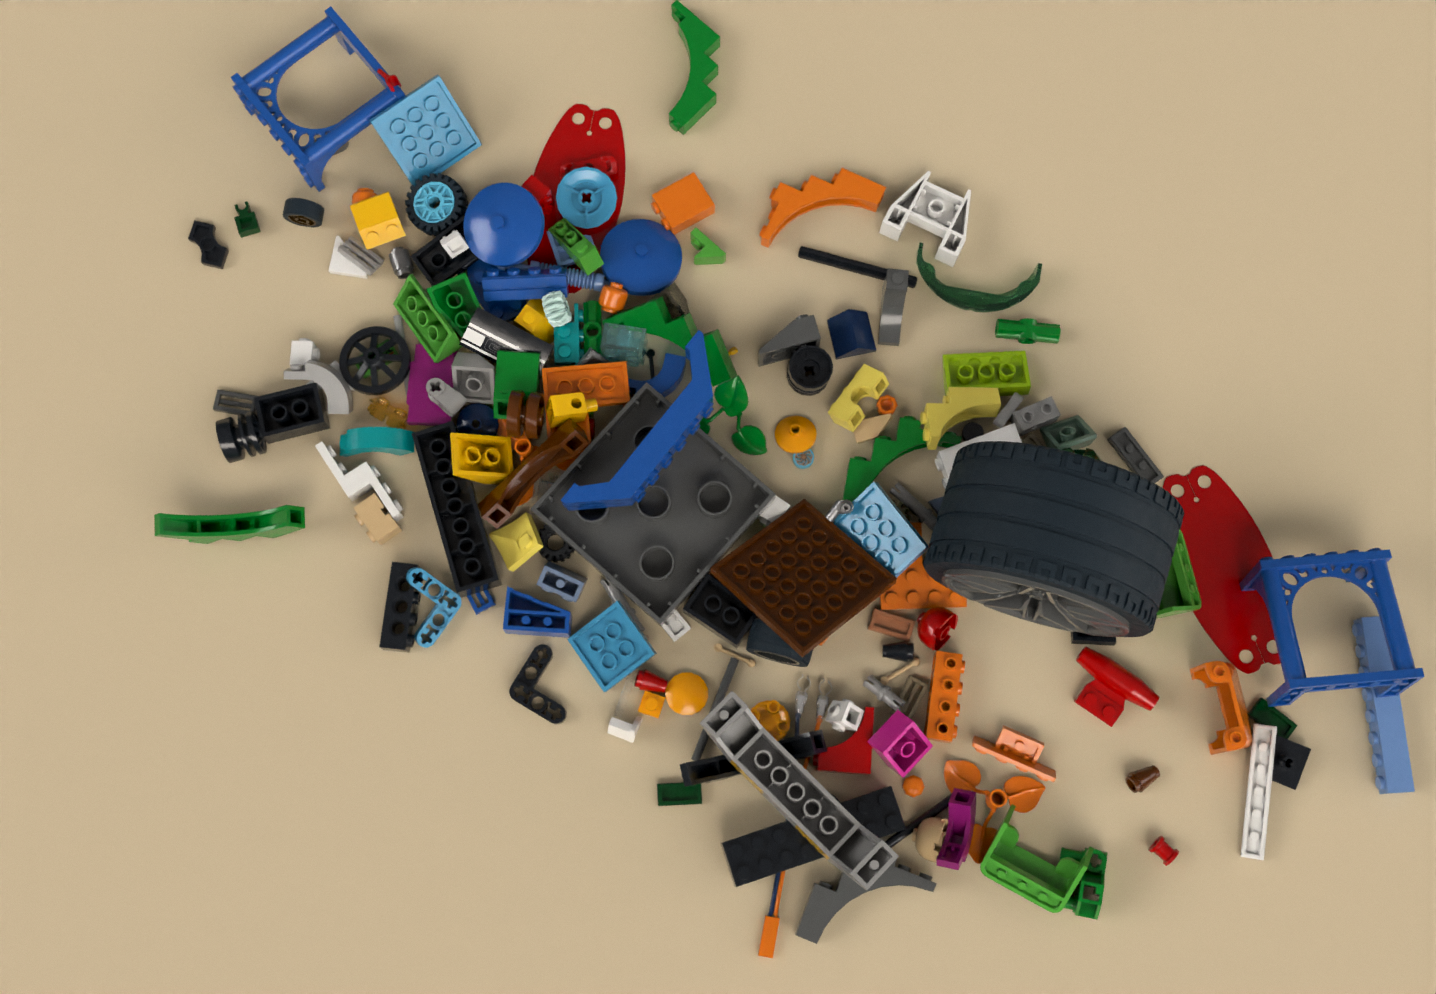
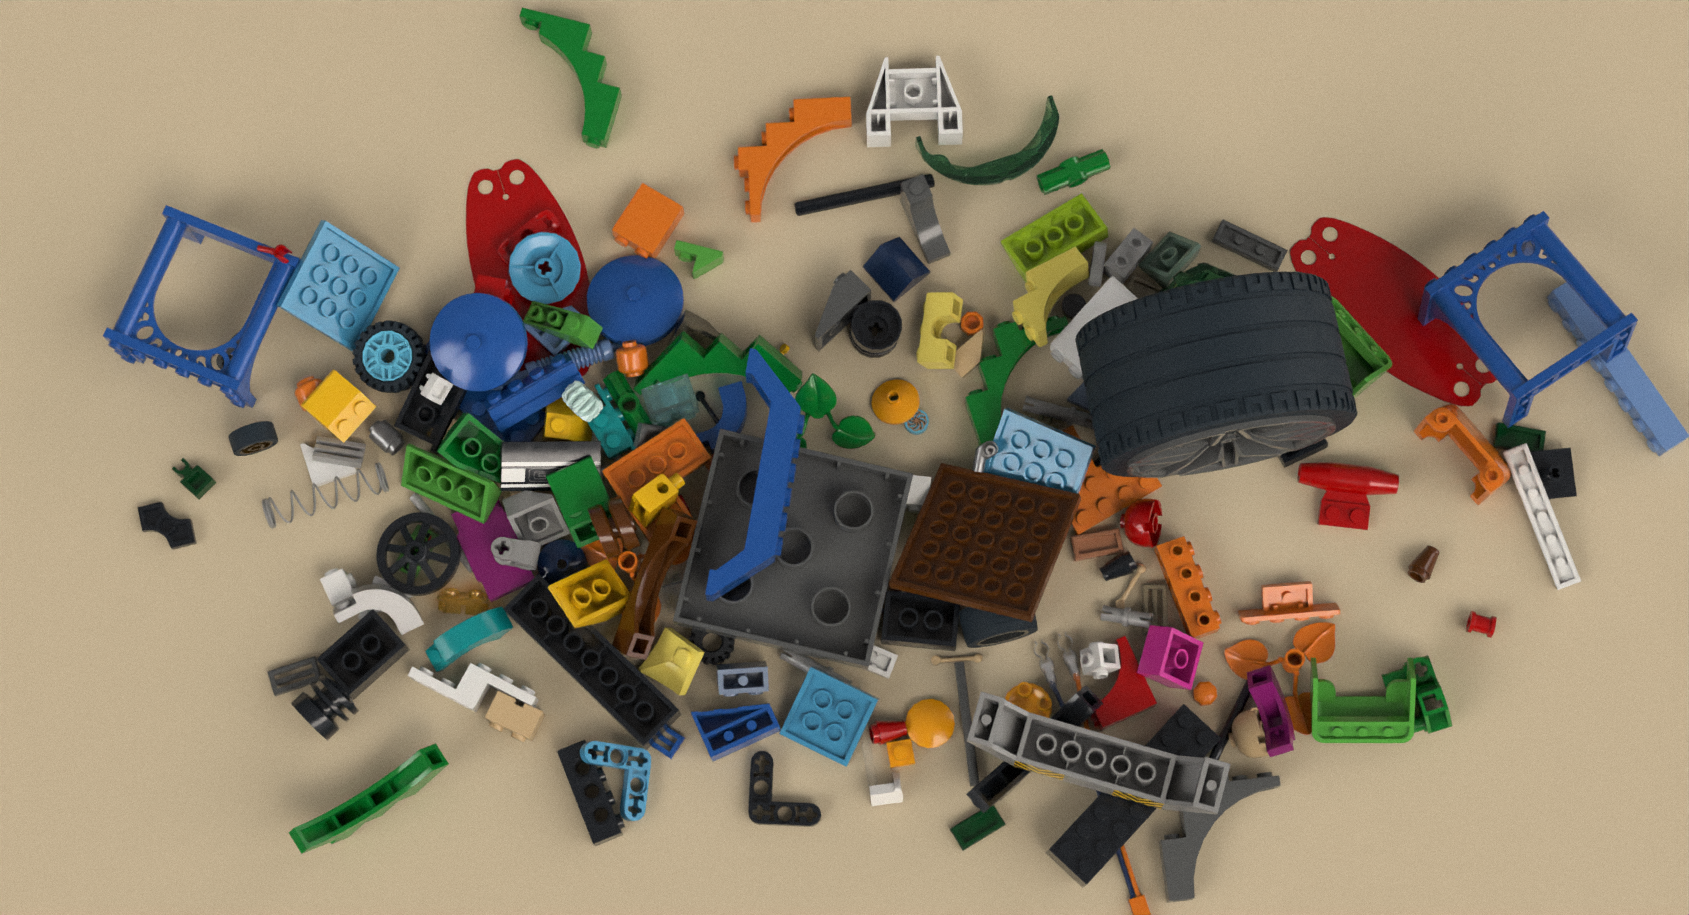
camera: 25 degrees left, 0 degrees up
none -> light grey piece [262,462,389,529]

